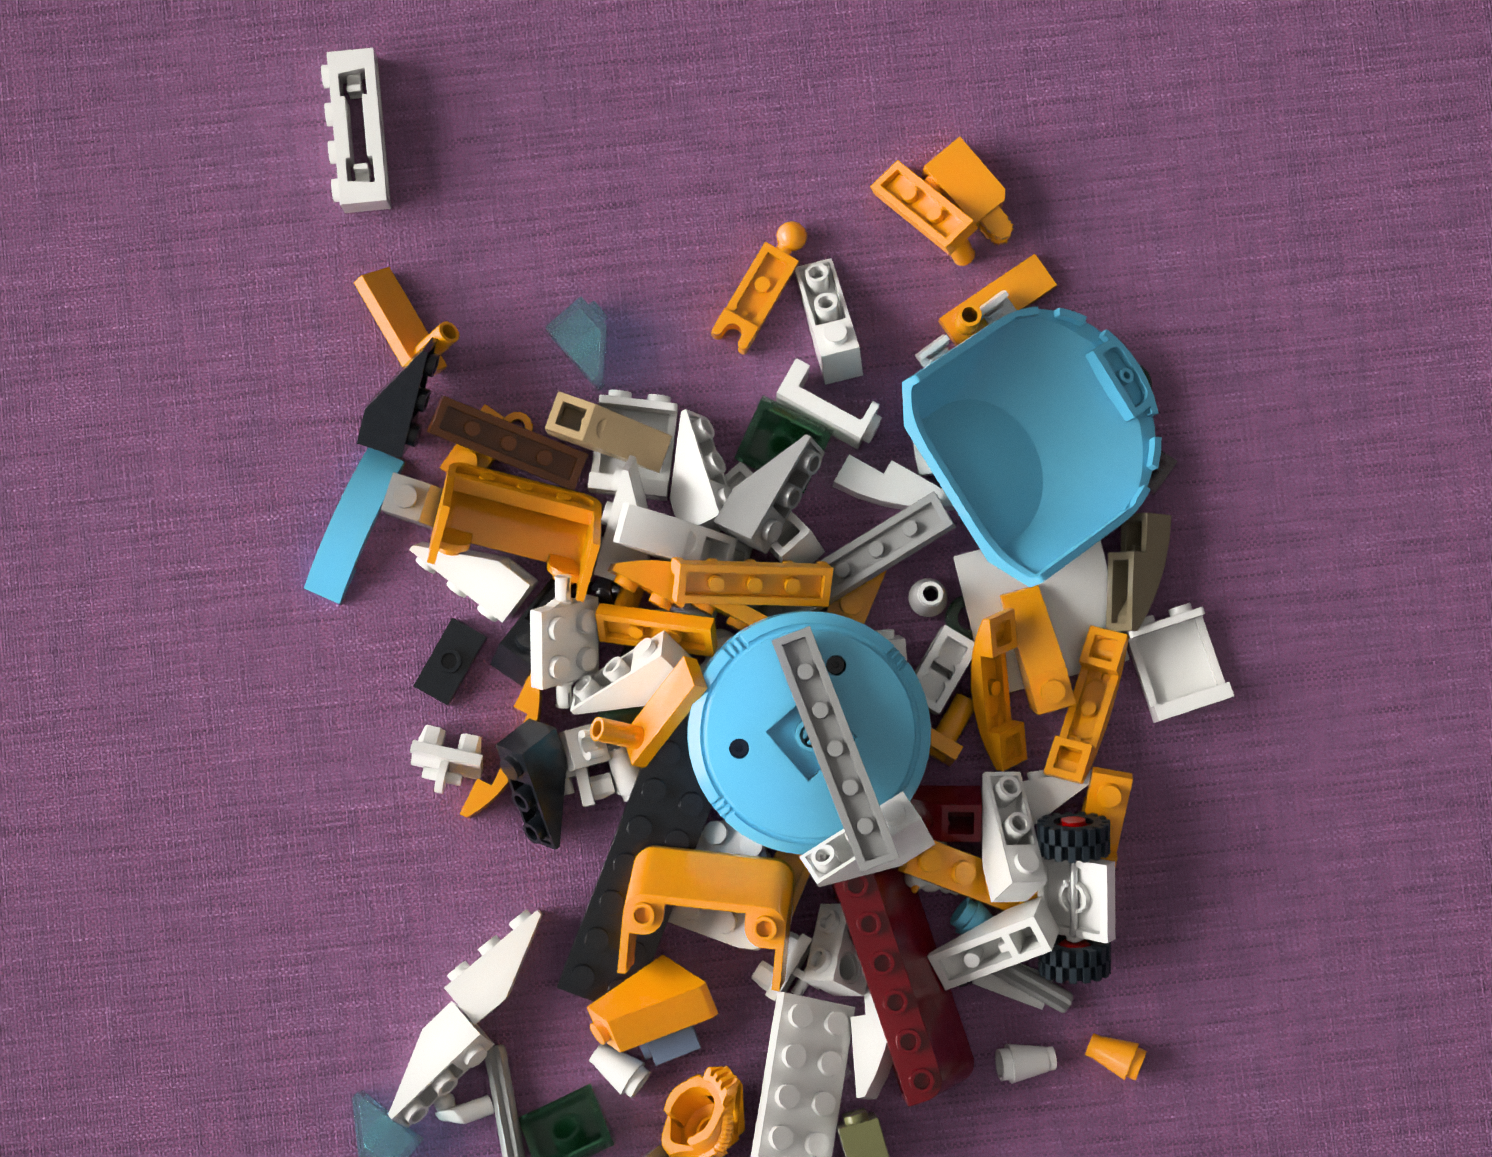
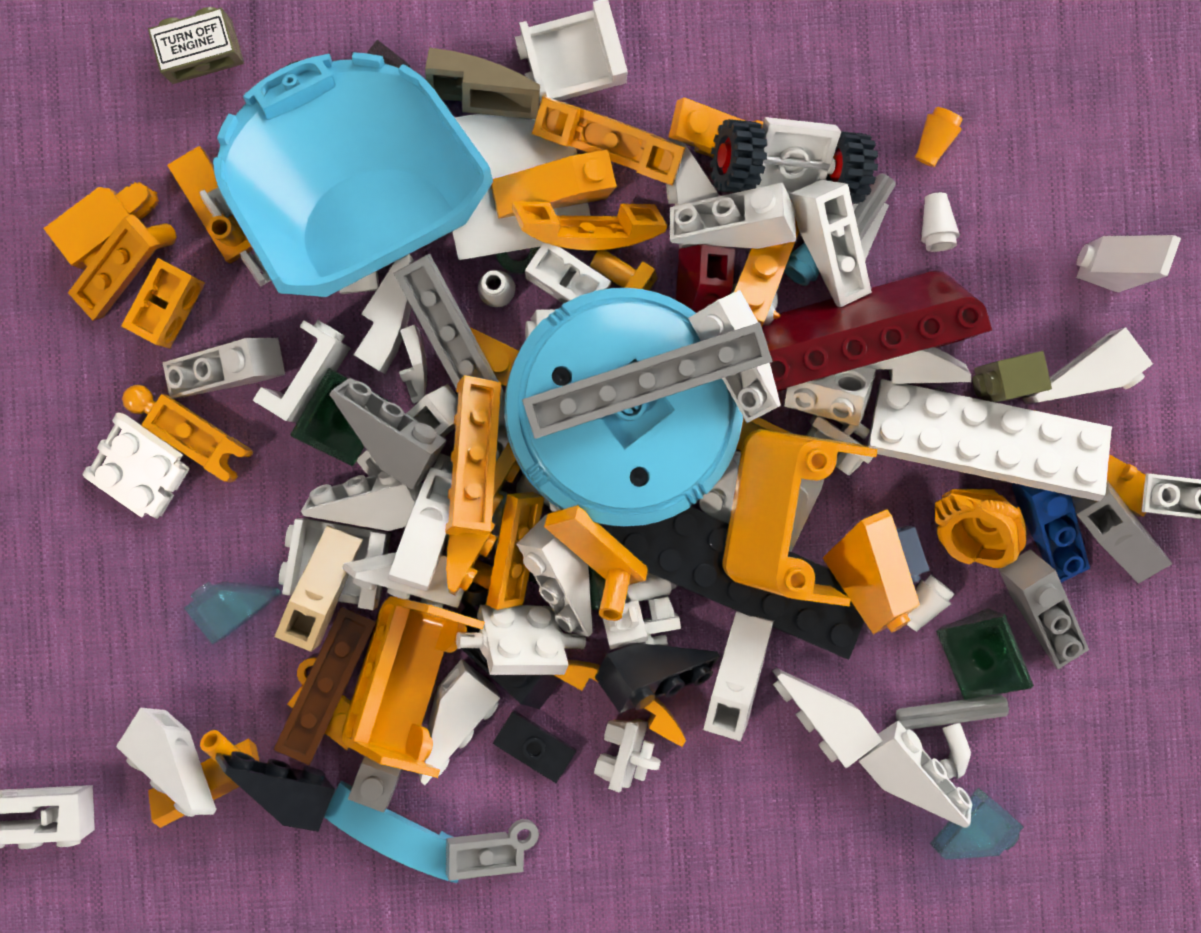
camera: 85 degrees left, 5 degrees up
none -> white plate [83,413,189,519]
none -> white slope [116,708,217,817]
none -> light orange brick [121,258,205,349]
none -> brick [148,7,244,84]
none -> white slope [399,325,427,404]
none -> light grey hinge [446,819,539,881]
none -> white slope [703,611,774,741]

